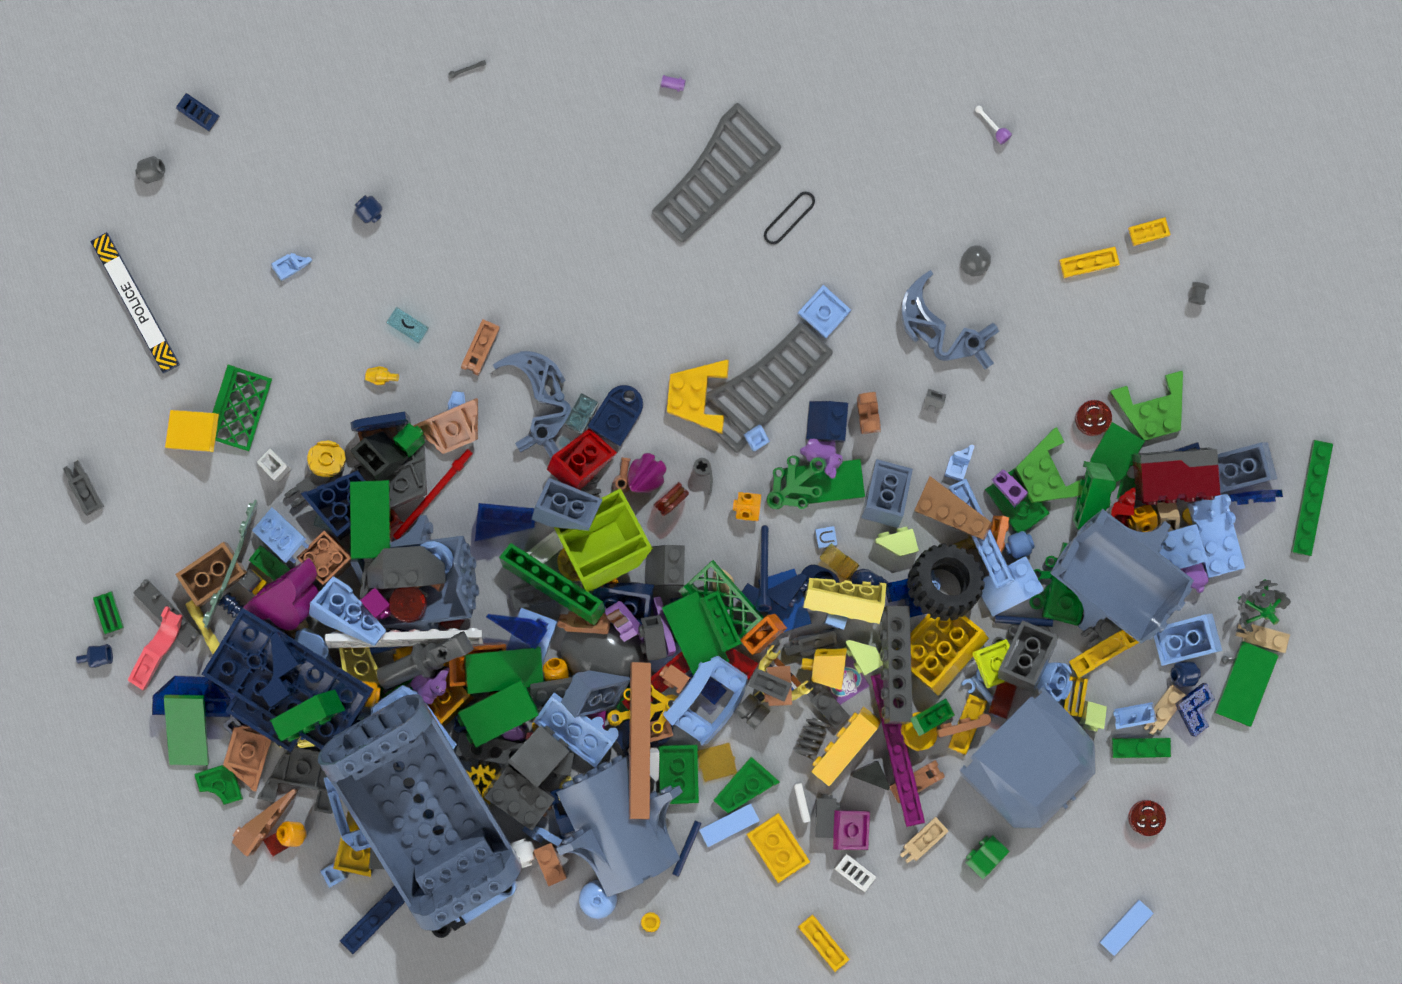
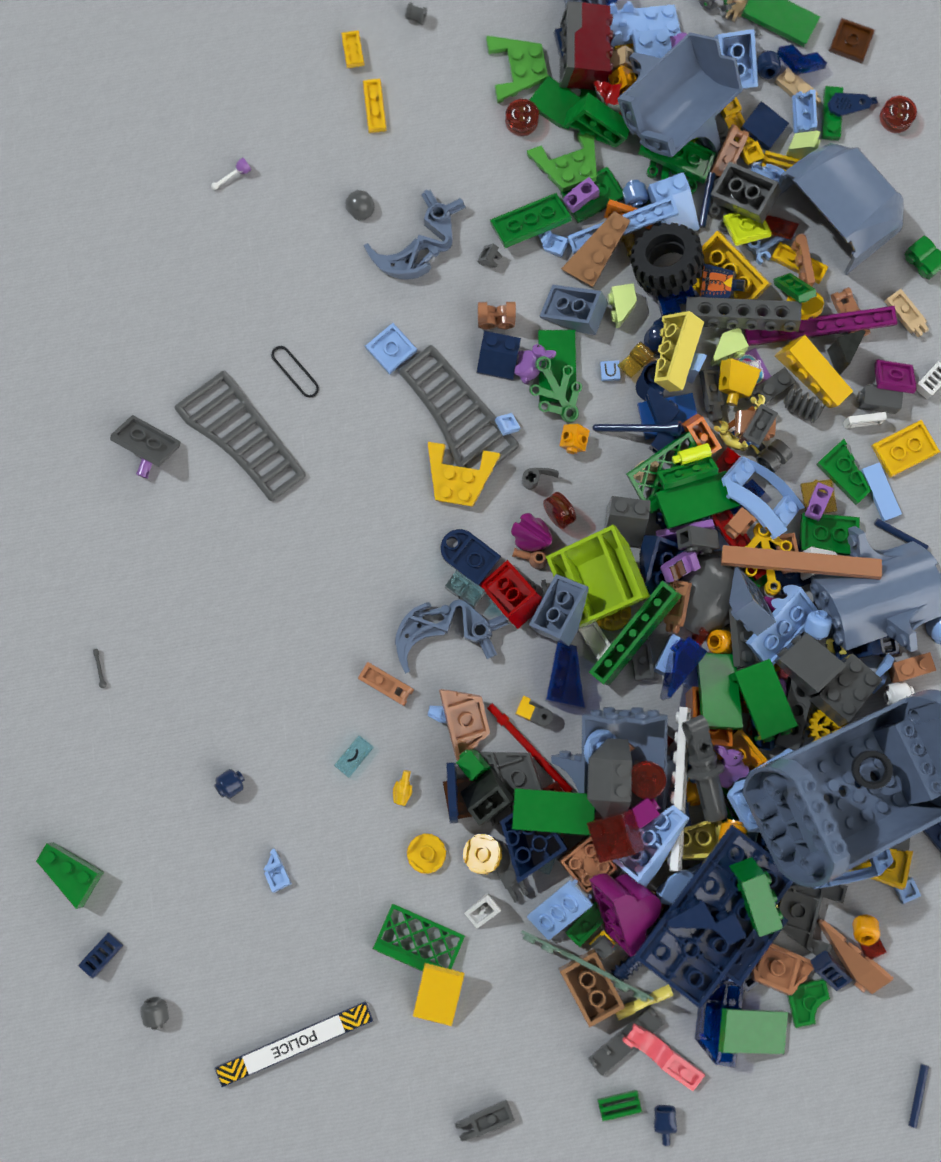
camera: 85 degrees left, 5 degrees down
none -> green wedge [36,842,104,909]
none -> dark grey plate [110,415,181,467]
none -> yellow tile [407,833,446,874]
none -> green tile [490,193,572,248]
none -> leg [515,696,553,726]
none -> clear red brick [587,809,645,863]
none -> neon yellow cylinder [672,443,712,465]
none -> clear red piece [691,627,709,648]
none -> torso [700,264,746,299]
none -> nougat plate [710,124,749,178]
none -> dark blue tile [740,101,789,151]
none -> medium lavender leg [804,482,834,521]
none -> light blue head [804,610,832,640]
none -> dark blue slope [811,950,853,991]
none -> dark blue piece [827,93,878,117]
none -> reddish brown tile [828,18,875,63]
none -> black tyre [851,750,893,789]
none -> dark blue bar [908,1064,929,1128]

